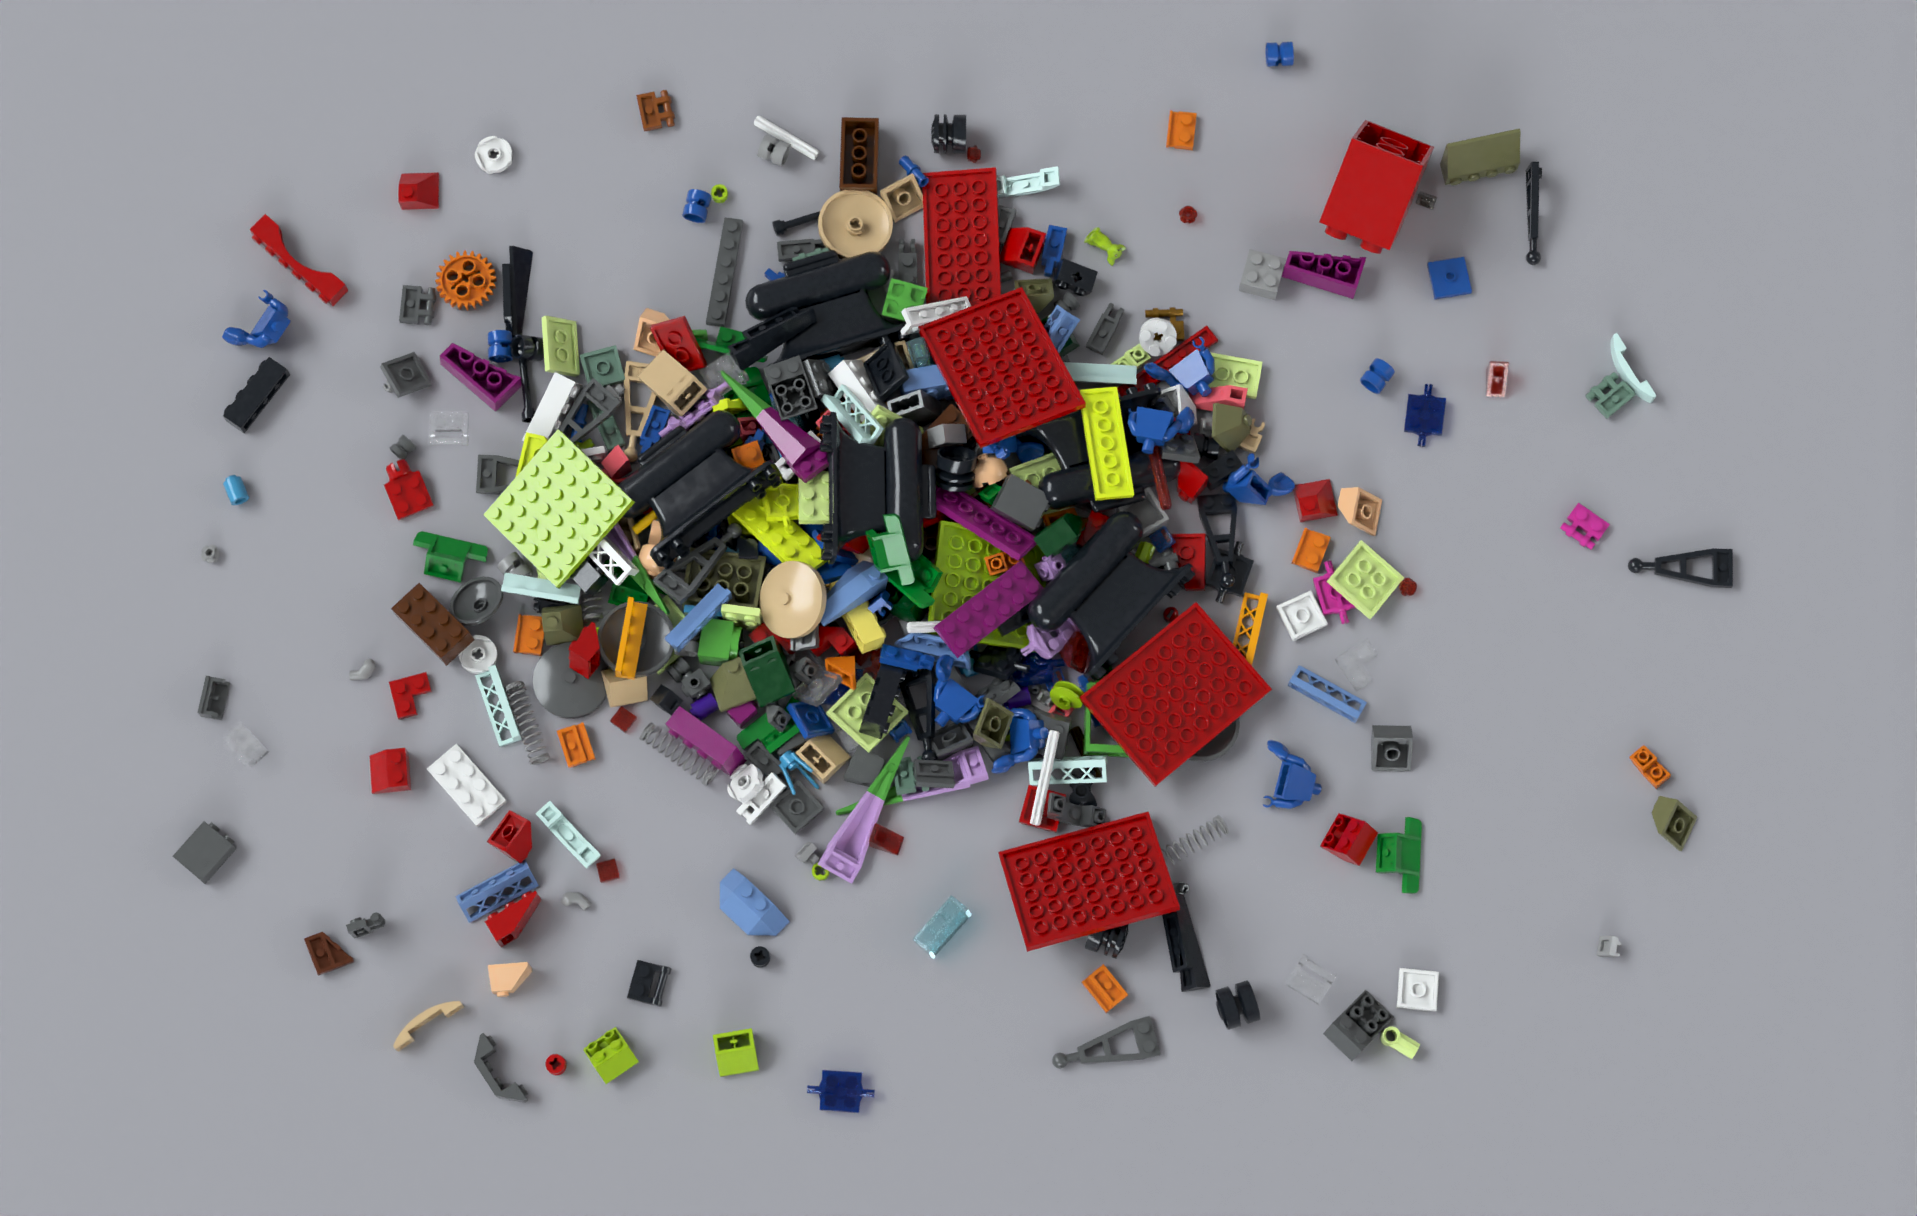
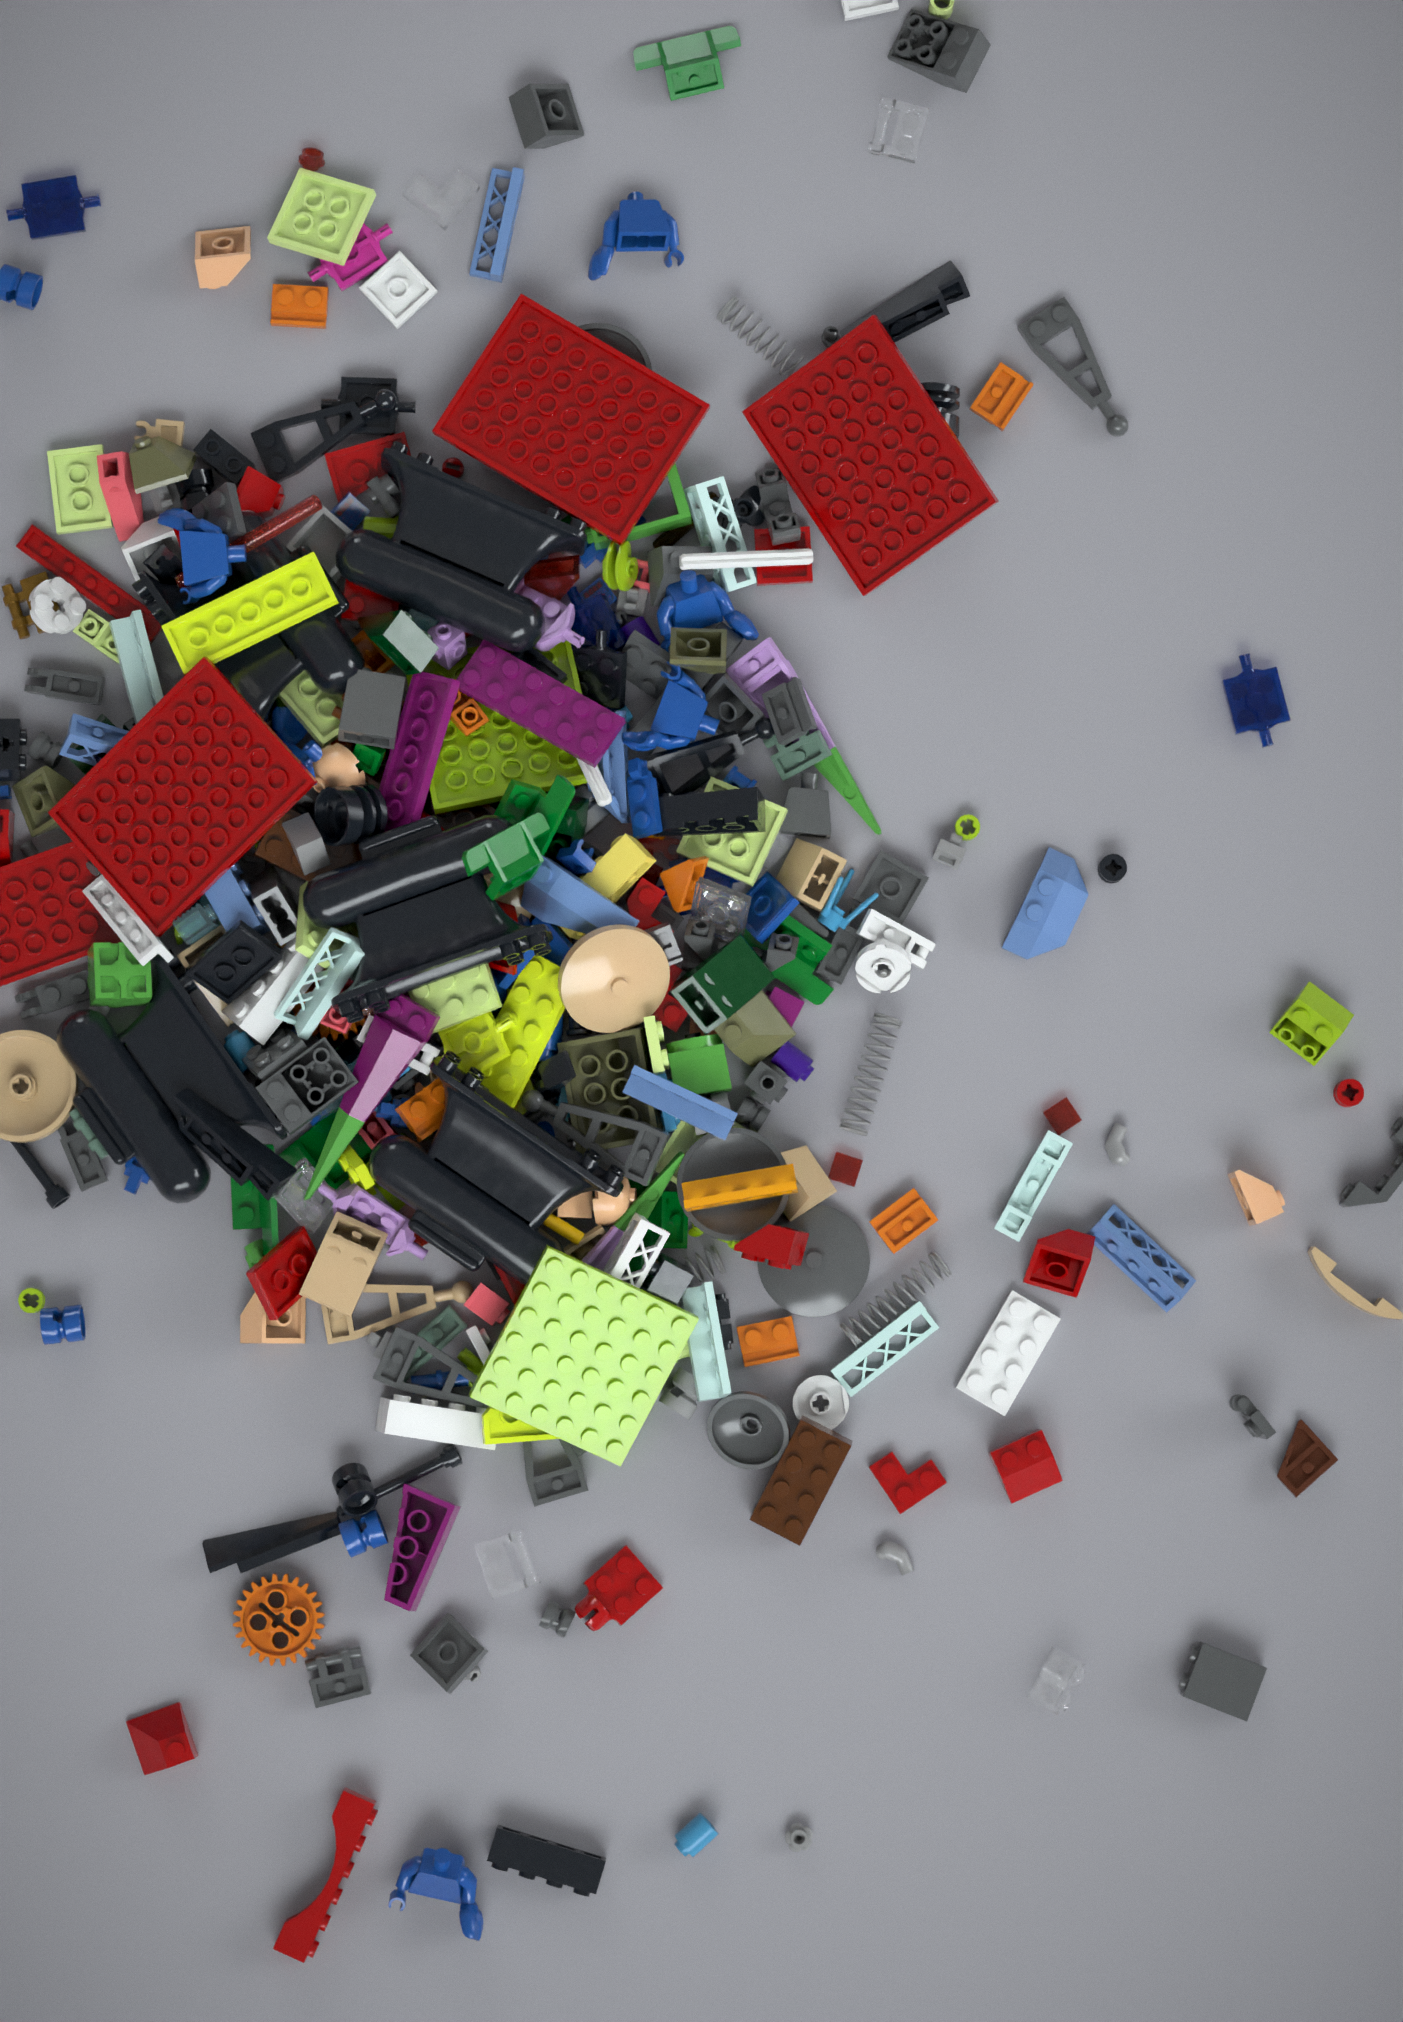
camera: 110 degrees left, 10 degrees up
dark grey hinge [197,676,230,720] -> none
green plate [413,531,488,583] -> none
white plate [475,136,513,174] -> none
red slope [484,891,541,948] -> none
olive slope [541,604,584,645] -> none
yellowish green plate [542,316,580,377] -> none
sand green plate [580,345,625,388] -> none
black plate [627,960,671,1007] -> none
blue hinge [640,405,671,454] -> none
black brick [650,684,684,716] -> none
magenta wedge [665,706,747,776] -> none
dark grey plate [706,217,743,327] -> none
lime slope [713,1028,759,1077] -> none
lavender plate [818,736,910,884] -> none
clear red slope [869,823,904,855] -> none
clear light blue brick [913,895,972,958] -> none
blue torso [1144,336,1215,397] -> none
black wheel [1215,980,1260,1030] -> none
blue torso [1223,453,1295,505] -> none
light orange fence [1233,592,1268,665] -> none
red slope [1293,479,1338,522] -> none
red slope [1320,813,1378,866] -> none

